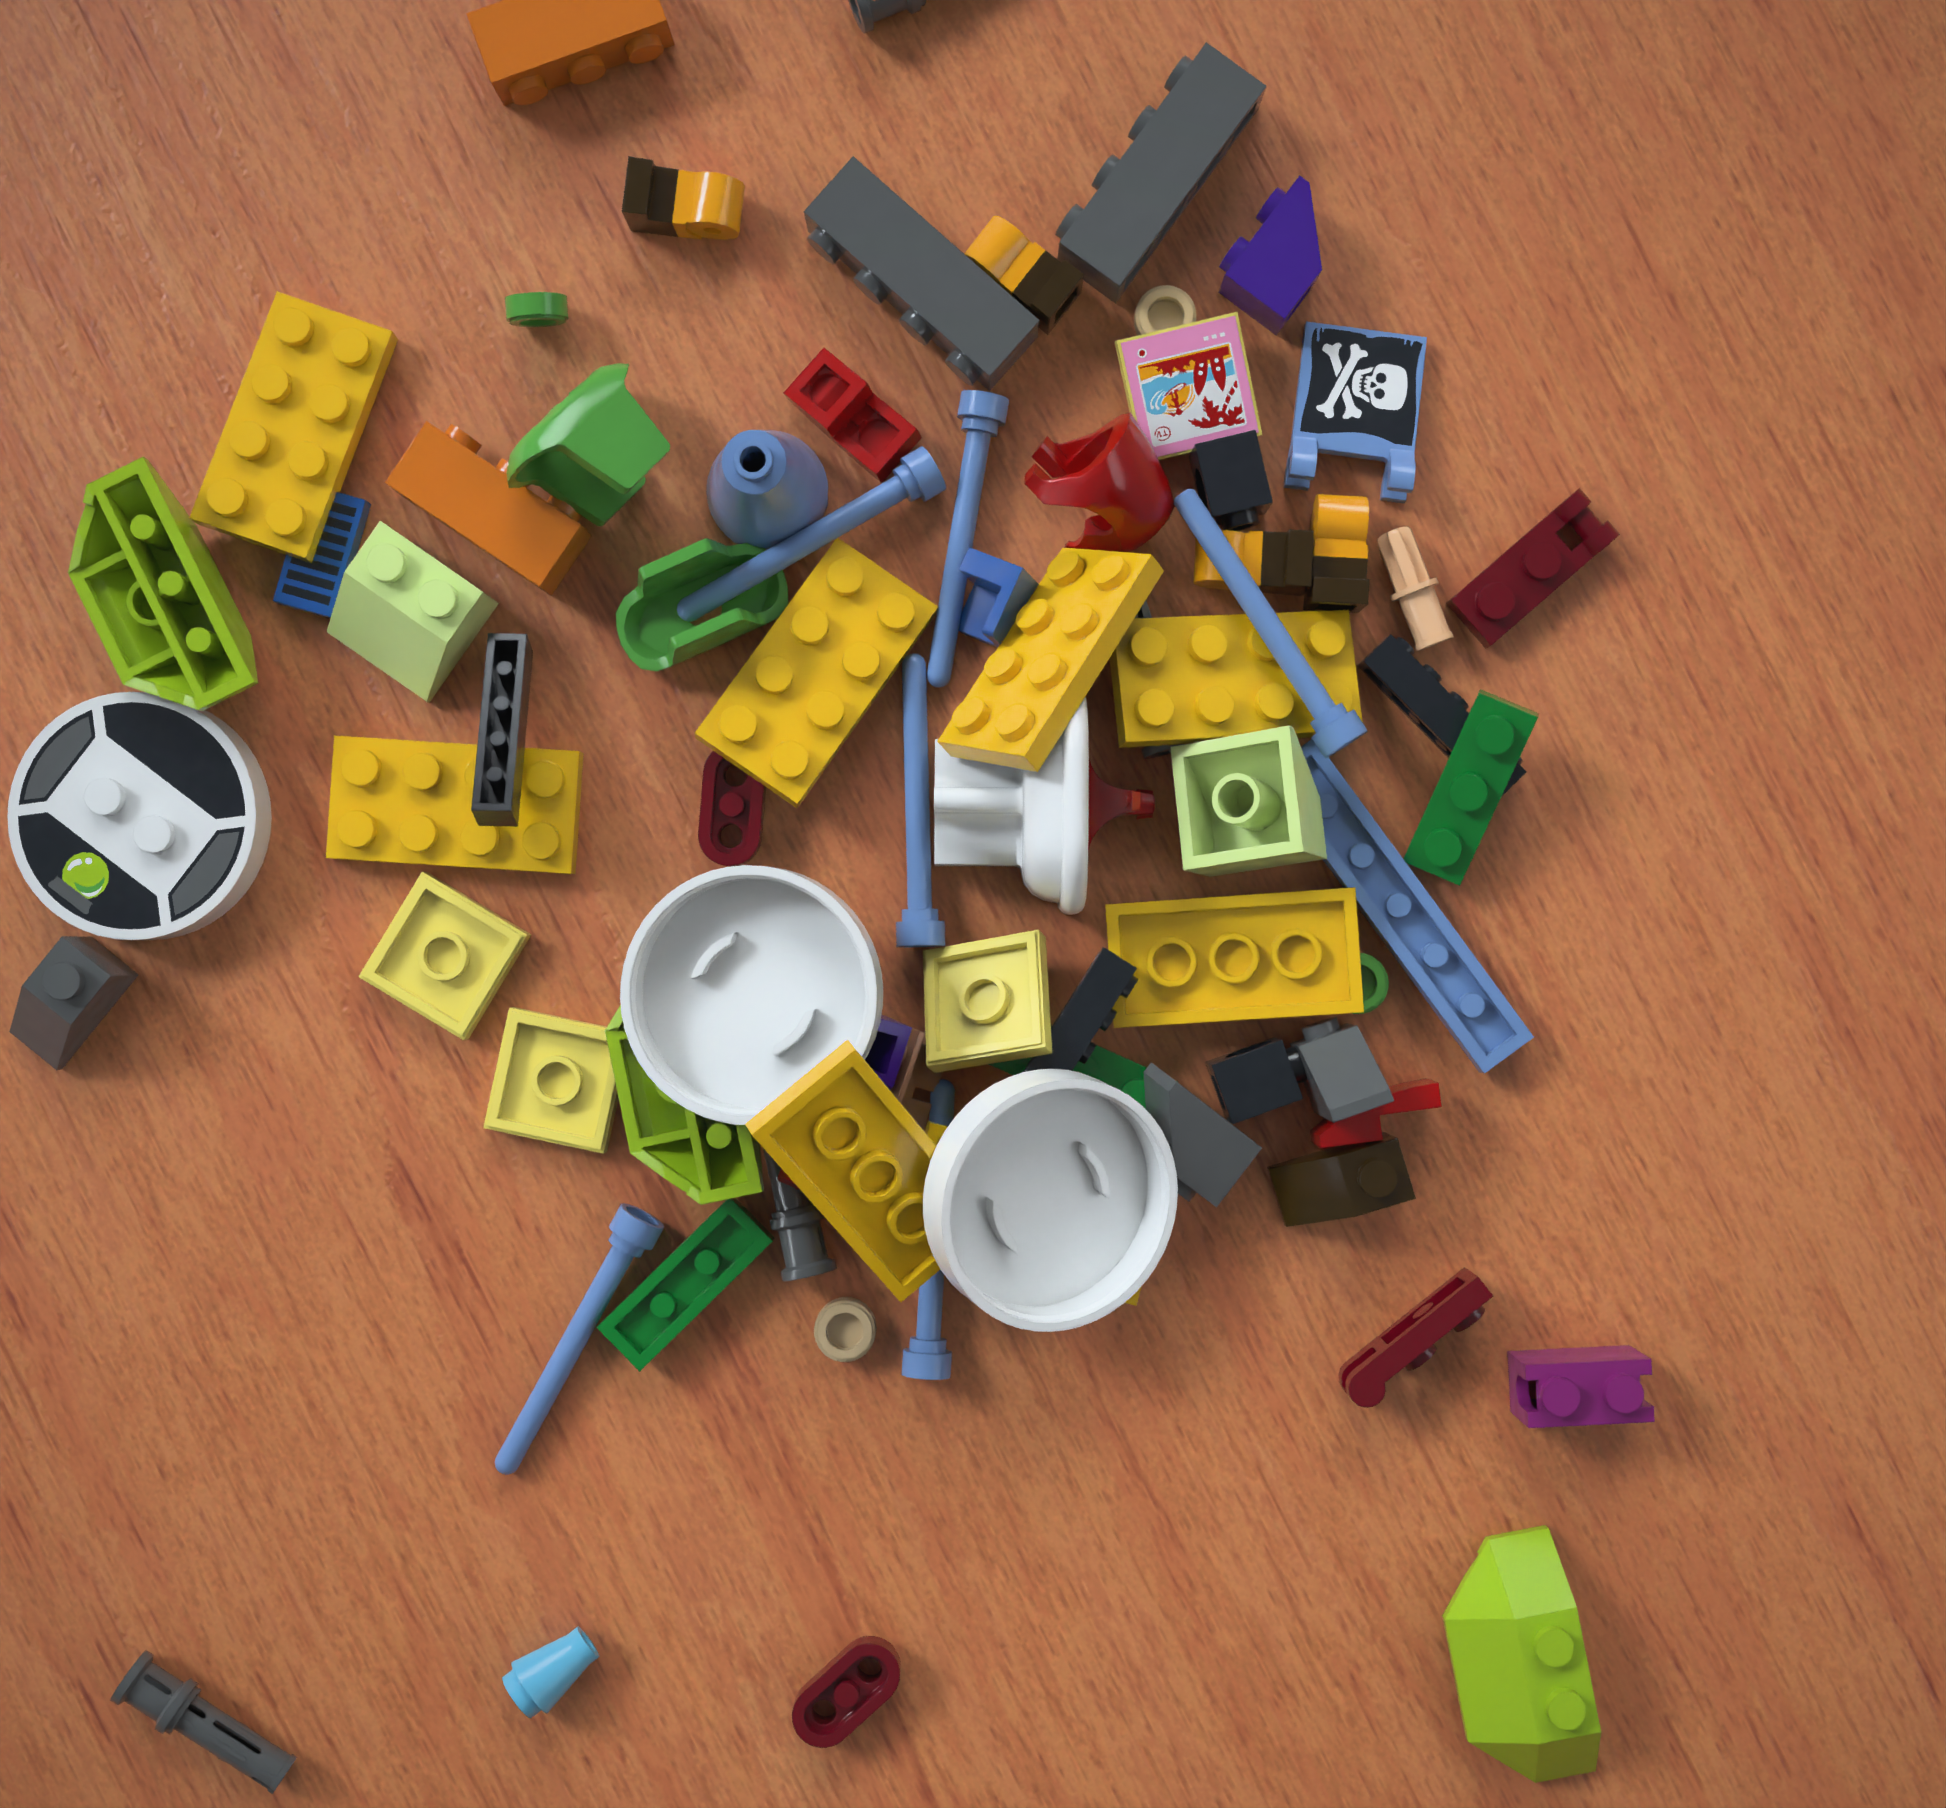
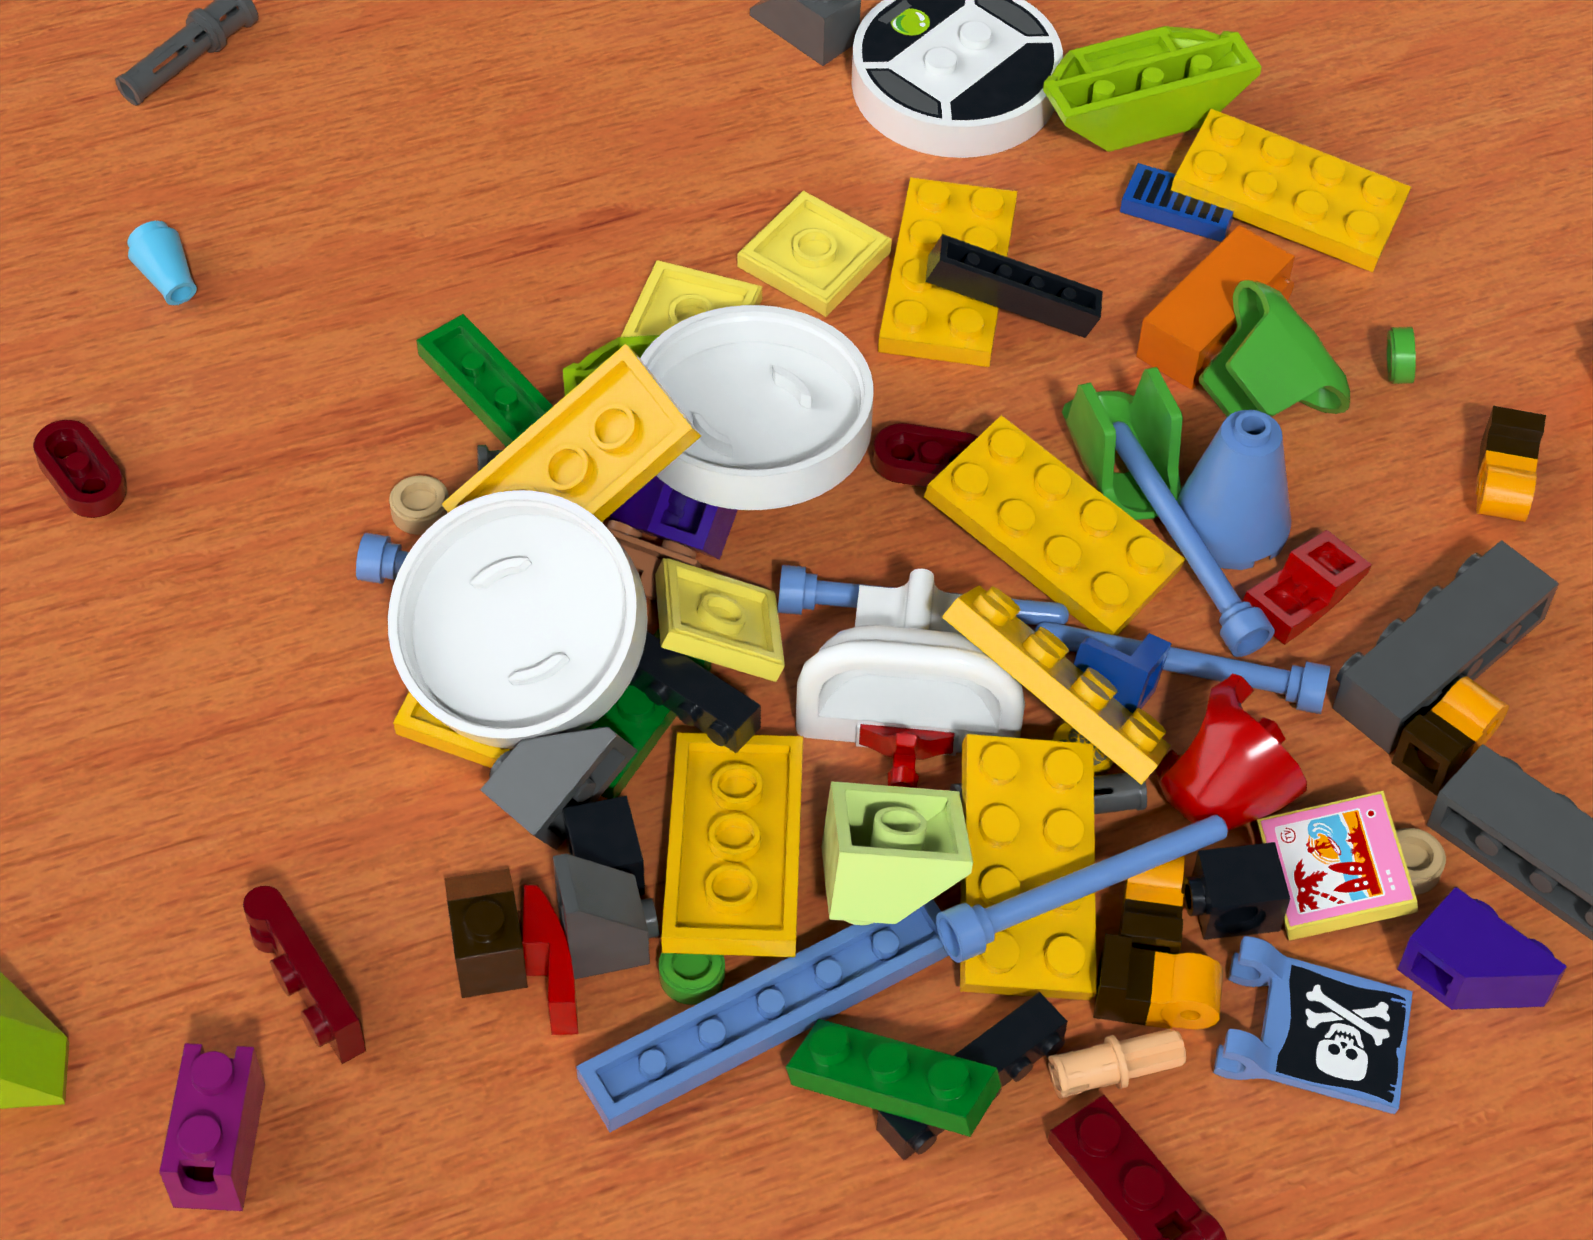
camera: 90 degrees right, 35 degrees down
yellowish green slope [327,521,499,703] -> none
medium blue piece [495,1203,664,1475] -> none

